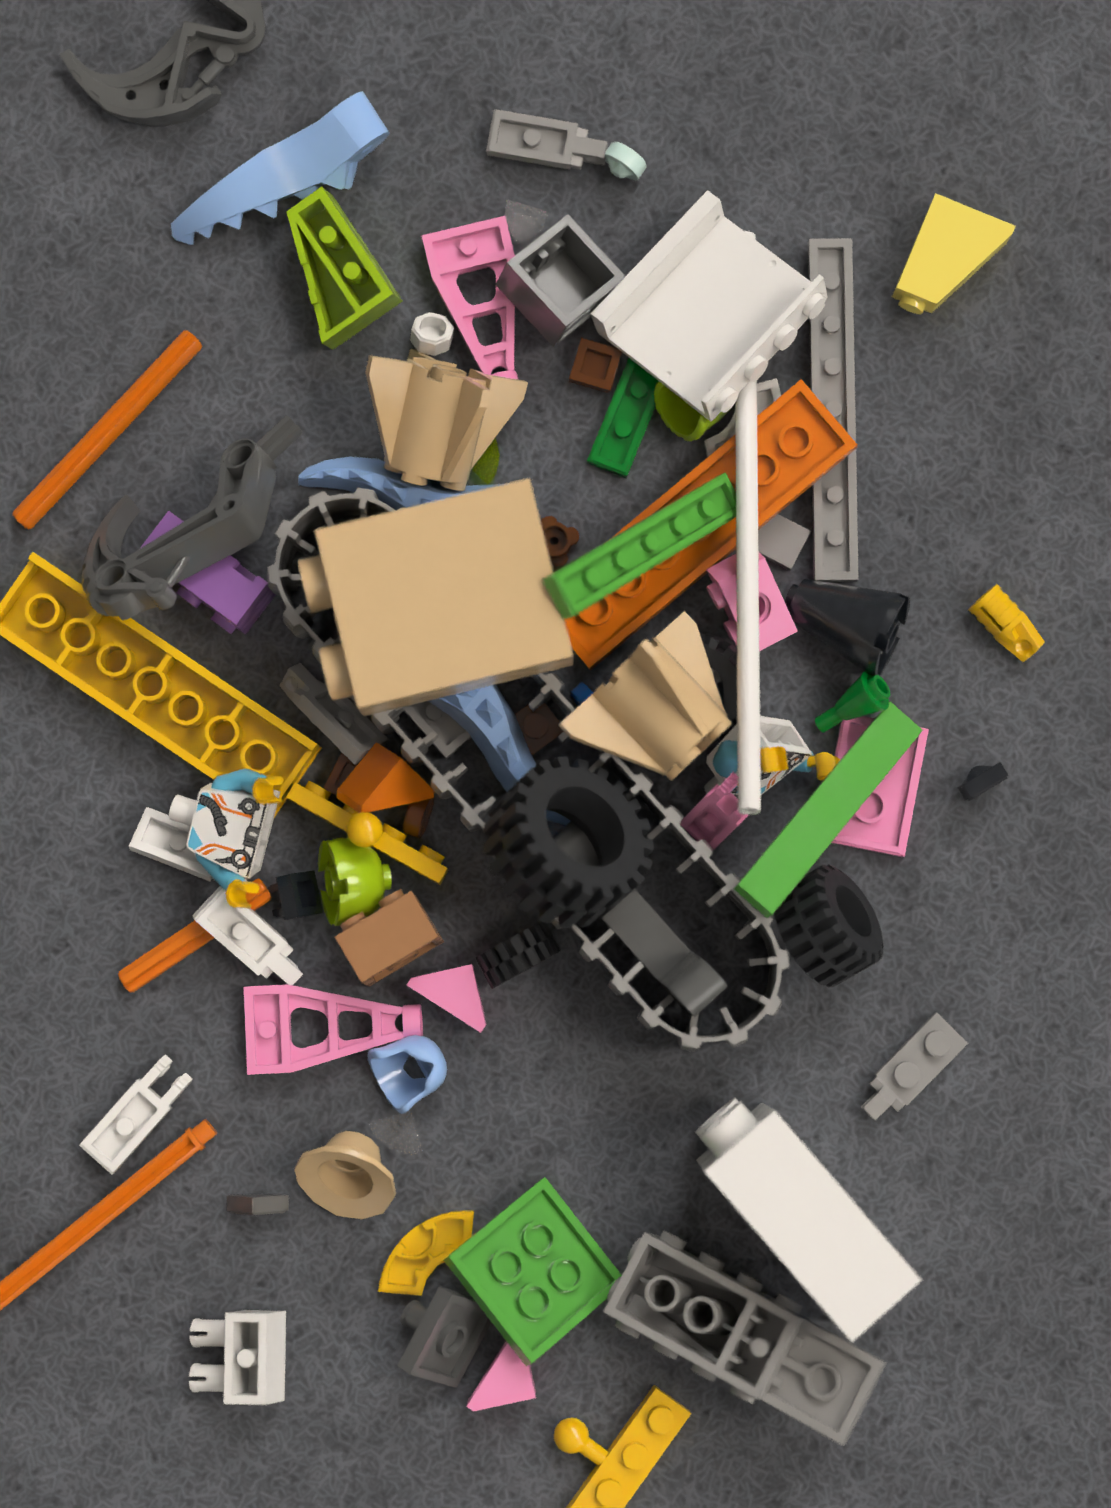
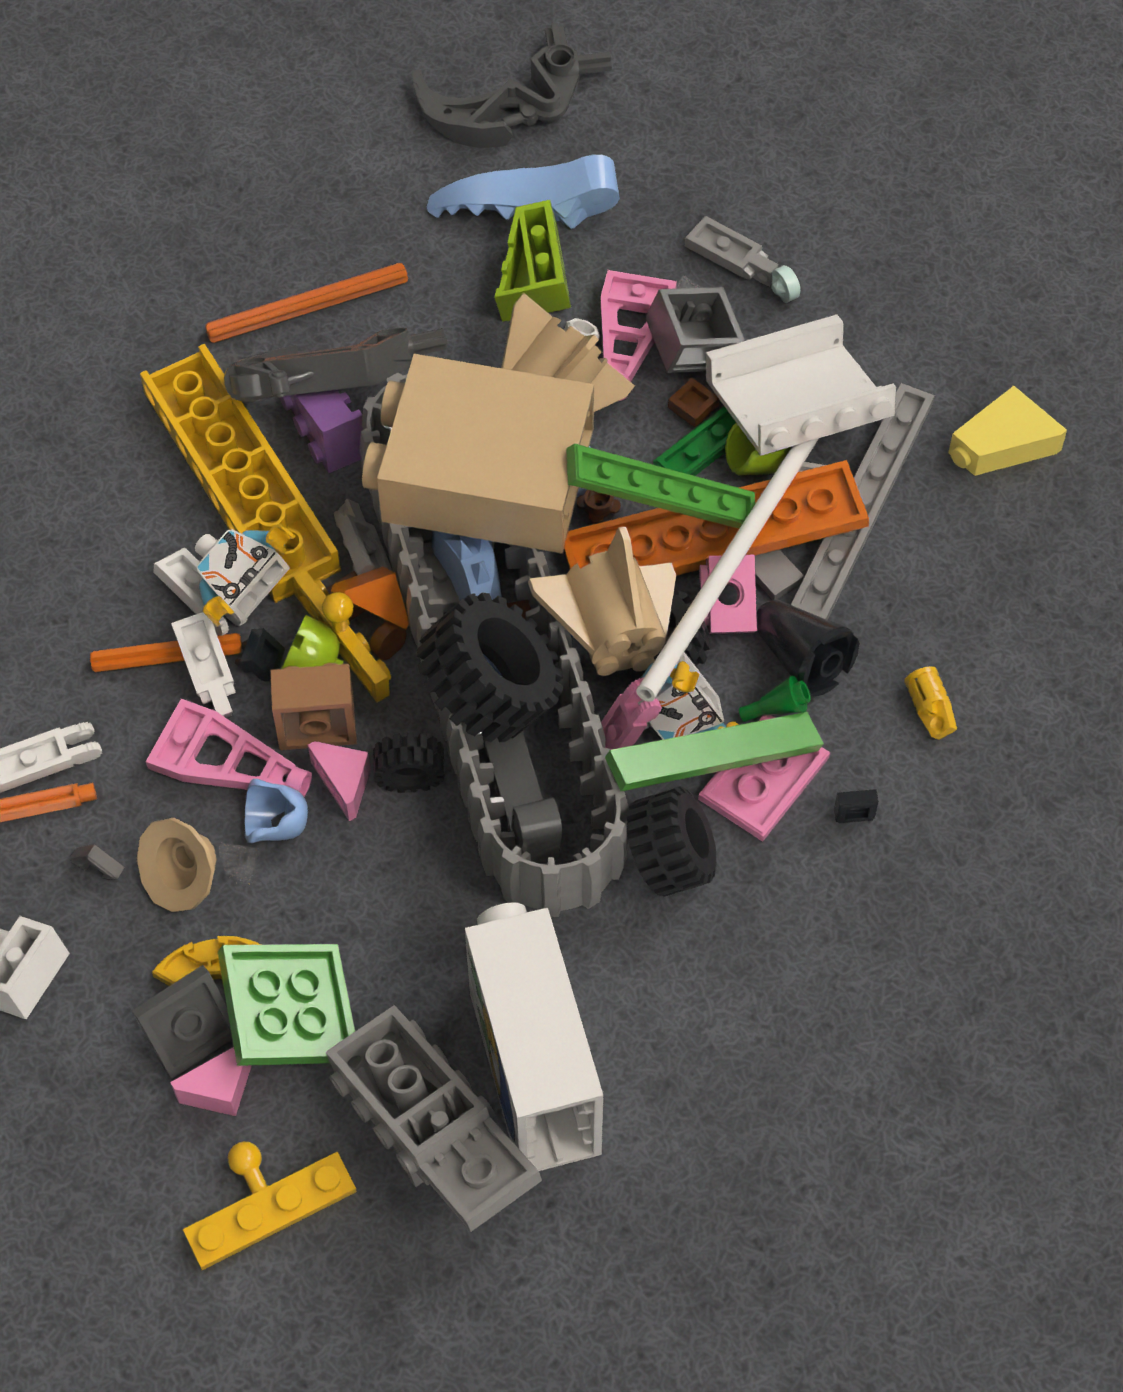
camera: 25 degrees right, 25 degrees down
light grey hinge [861,1012,968,1120] -> none

